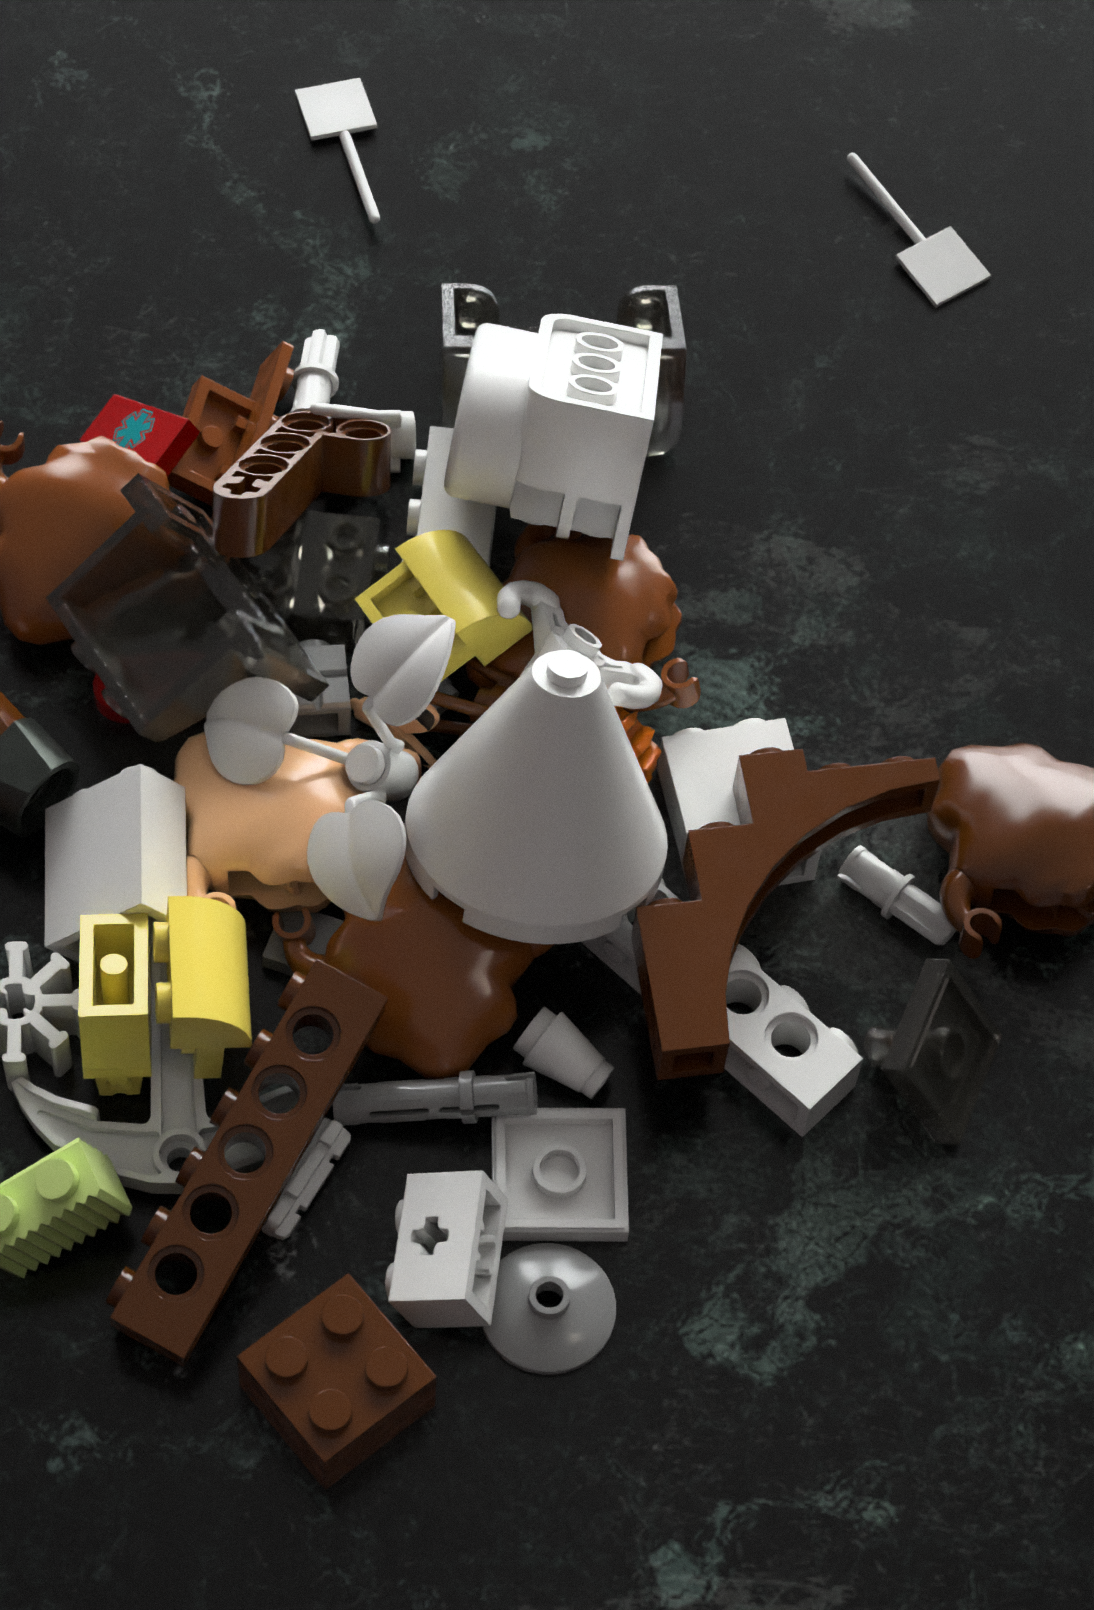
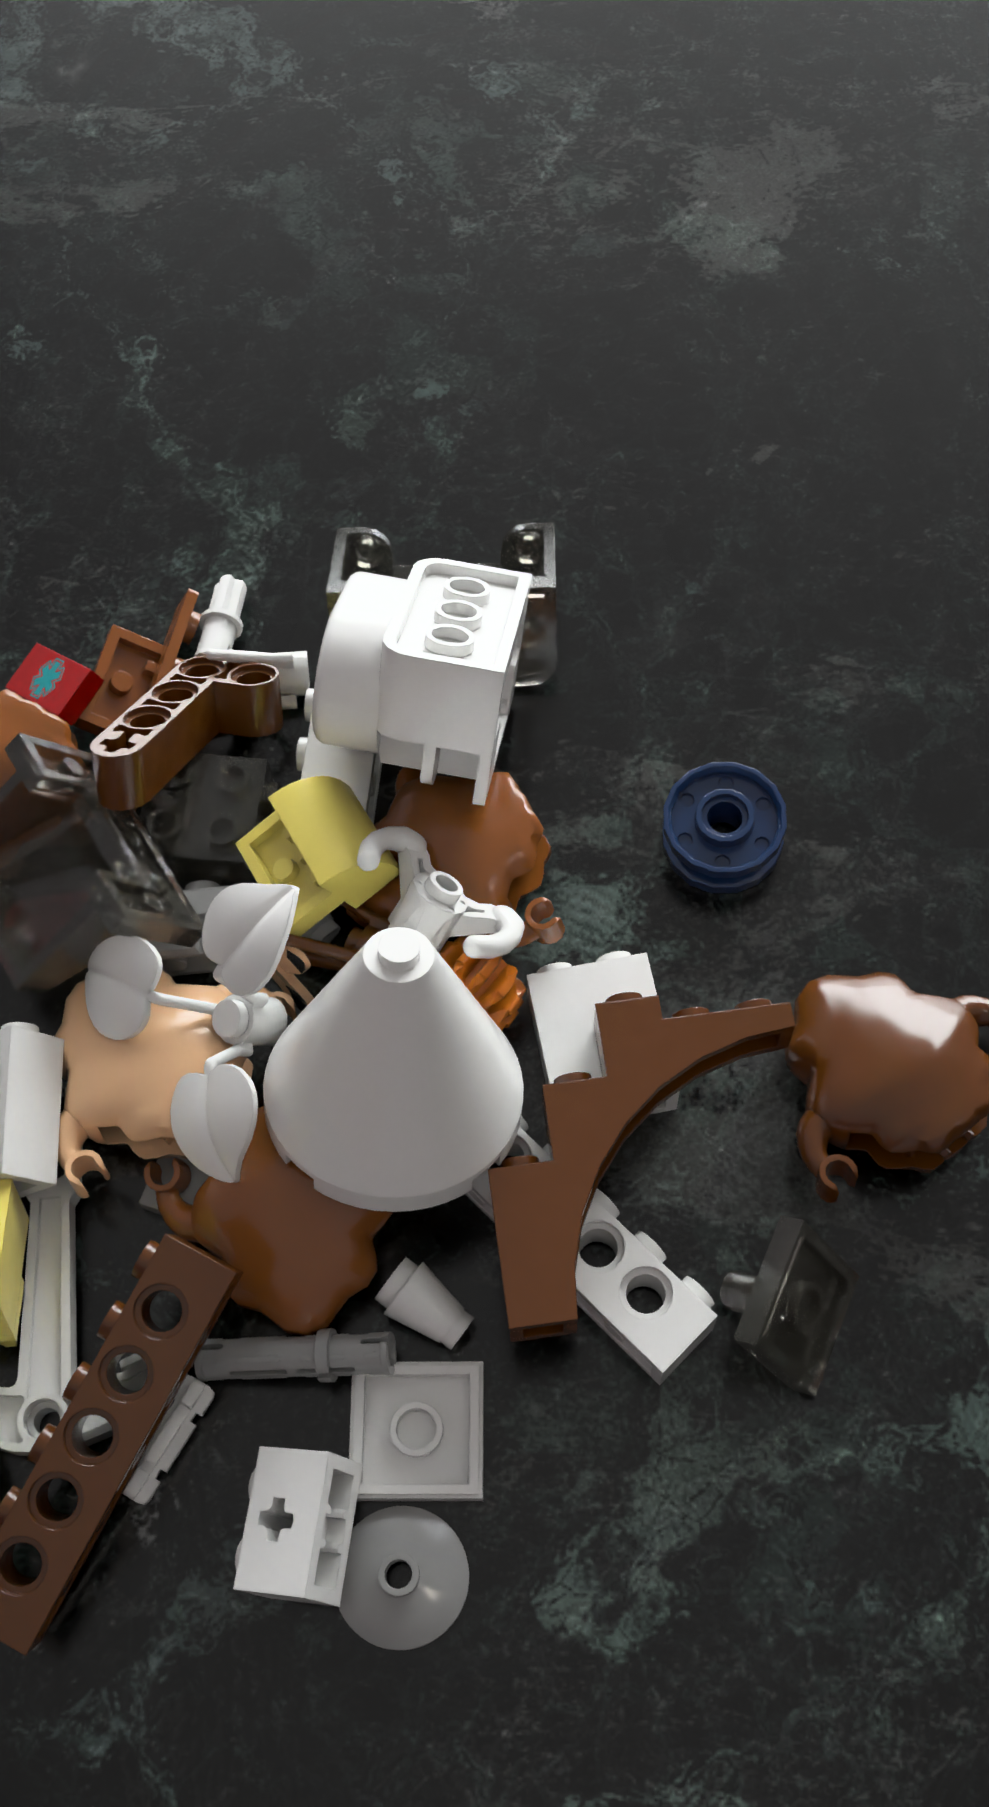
camera: 10 degrees right, 5 degrees up
light yellow brick [153,896,252,1079] -> none
reddish brown brick [237,1273,437,1490] -> none
white piece [295,78,380,224] -> none
white axle [837,845,956,945] -> none
white piece [847,153,991,308] -> none
none -> dark blue wheel [662,762,787,893]

